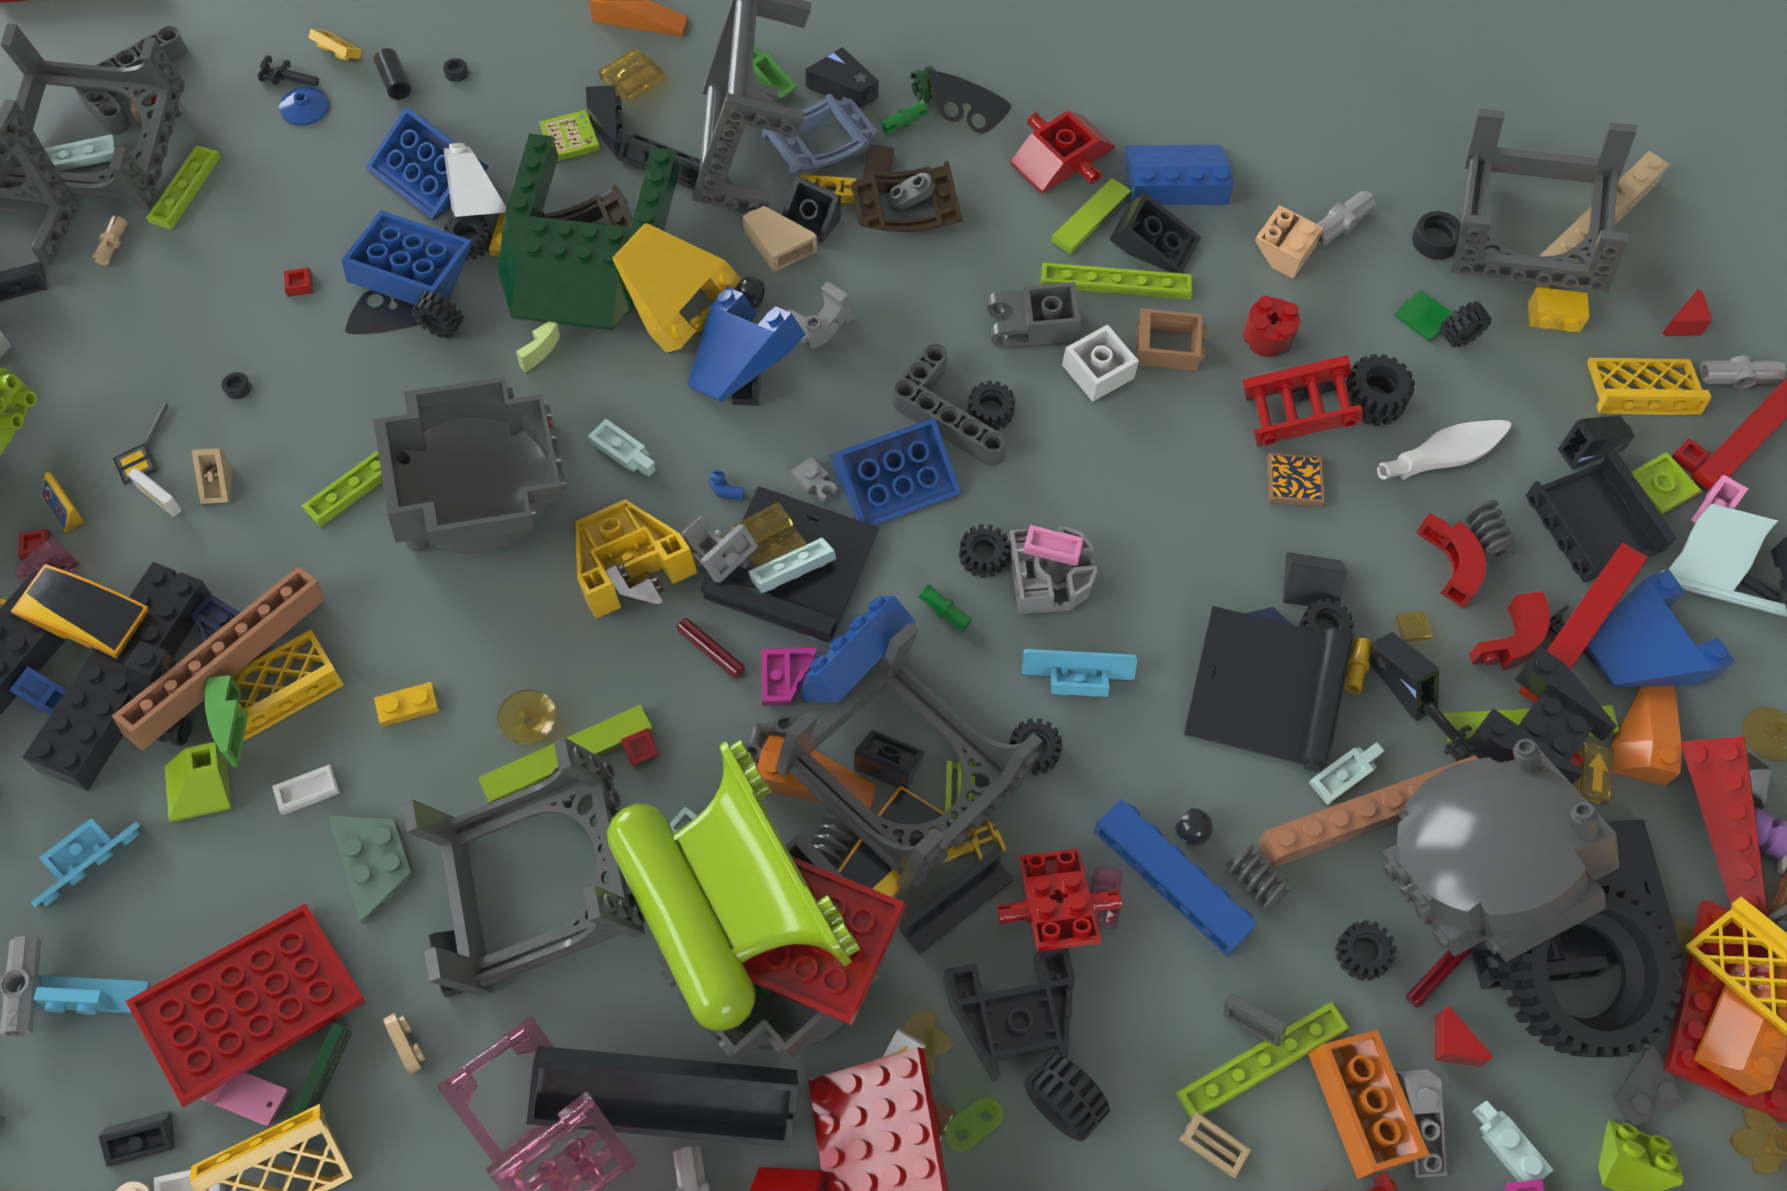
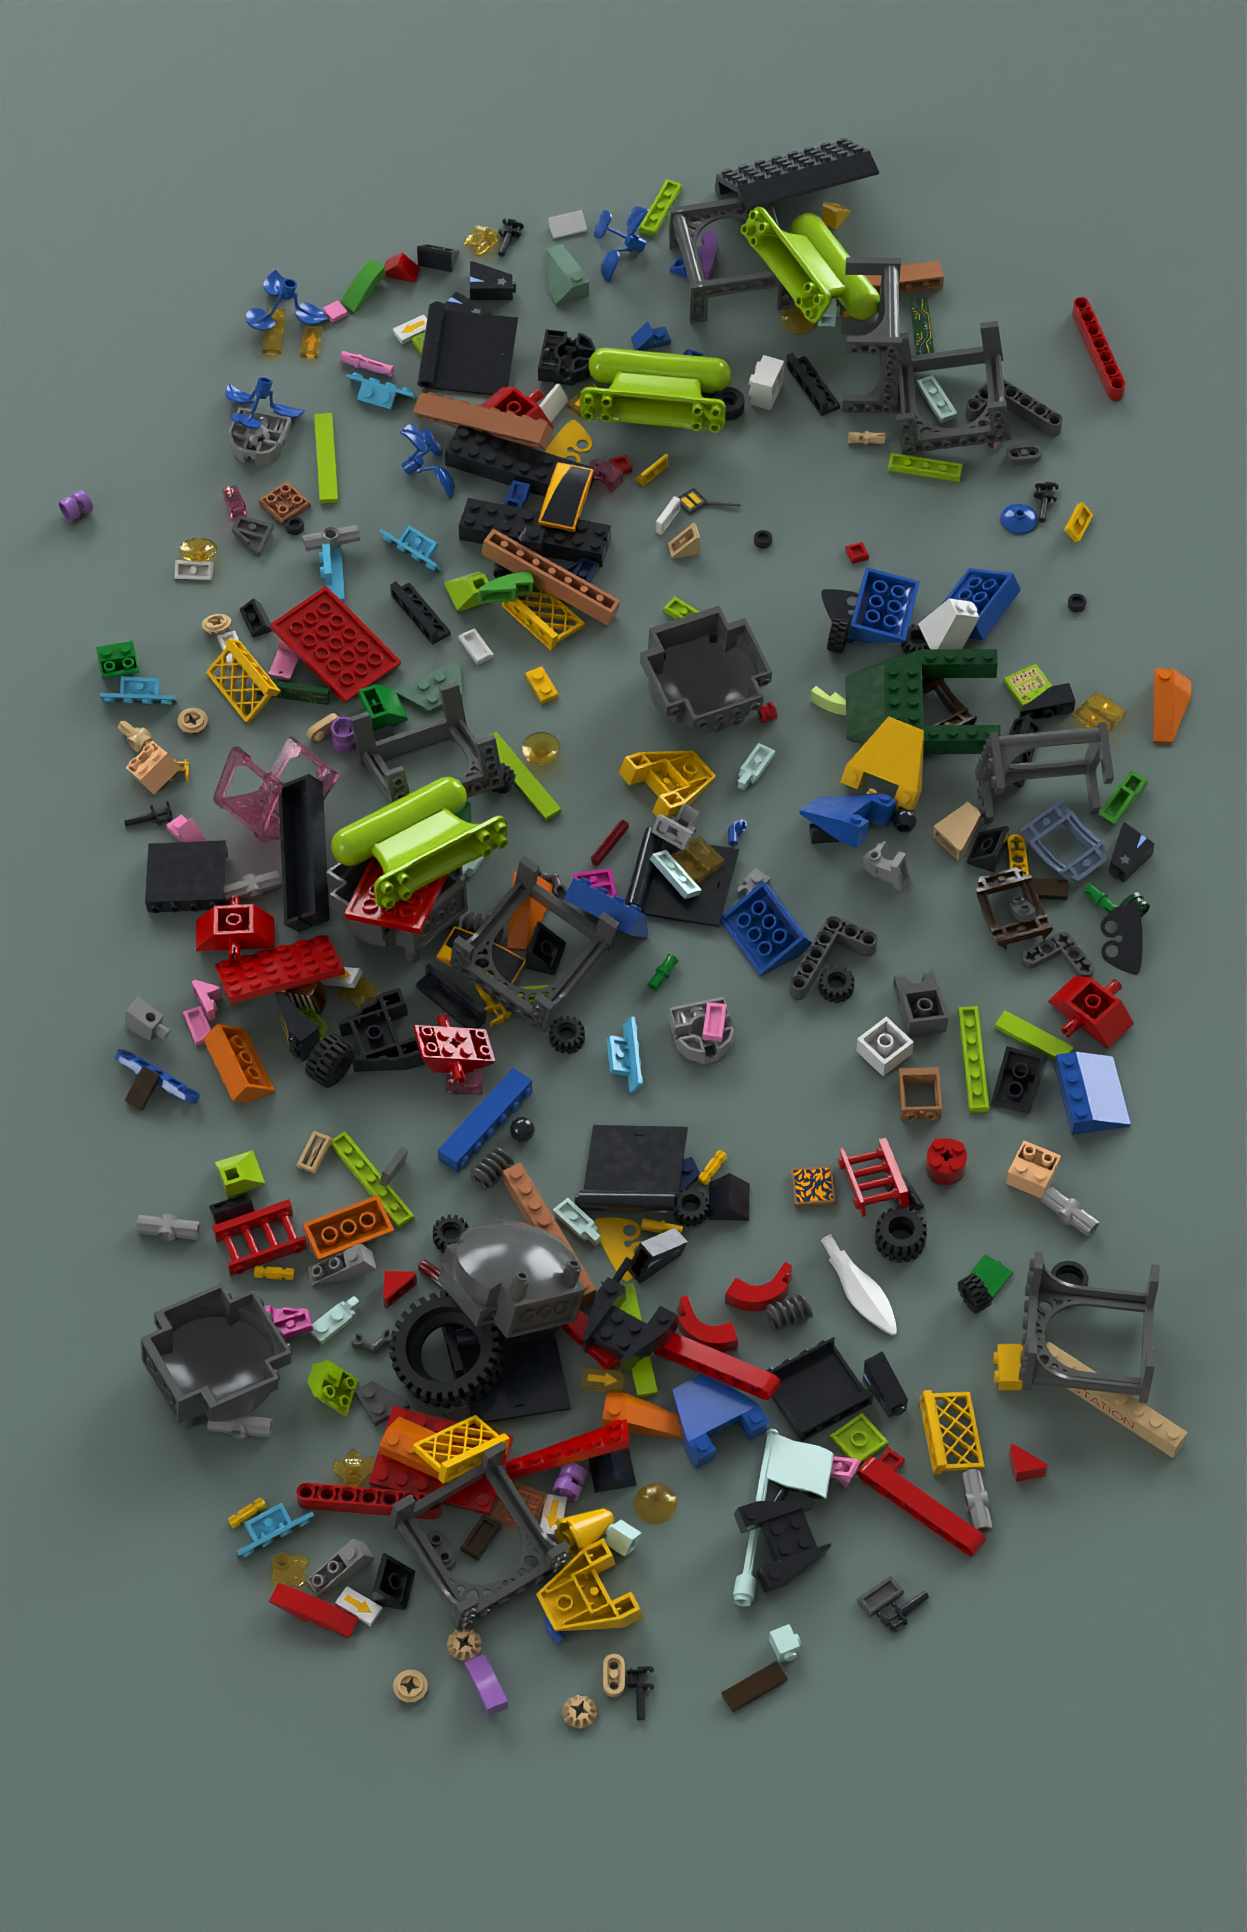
camera: 85 degrees right, 5 degrees down
black pin [374,48,411,100] -> none
slope [604,558,664,604] -> none
red tile [620,728,659,766] -> none
black tyre [959,524,1010,578] -> none
clear yellow tile [1395,611,1432,643] -> none
none -> black slope [275,992,320,1062]
none -> medium lavender wheel [331,717,356,752]
none -> dark grey arm [351,1329,395,1353]
none -> green slope [358,684,408,731]
none -> black fence [390,581,451,645]
none -> yellow piece [595,1217,642,1282]
none -> yellow axle [698,1150,727,1185]
none -> dark grey plate [1006,444,1042,464]
none -> dark grey beam [1021,932,1094,977]

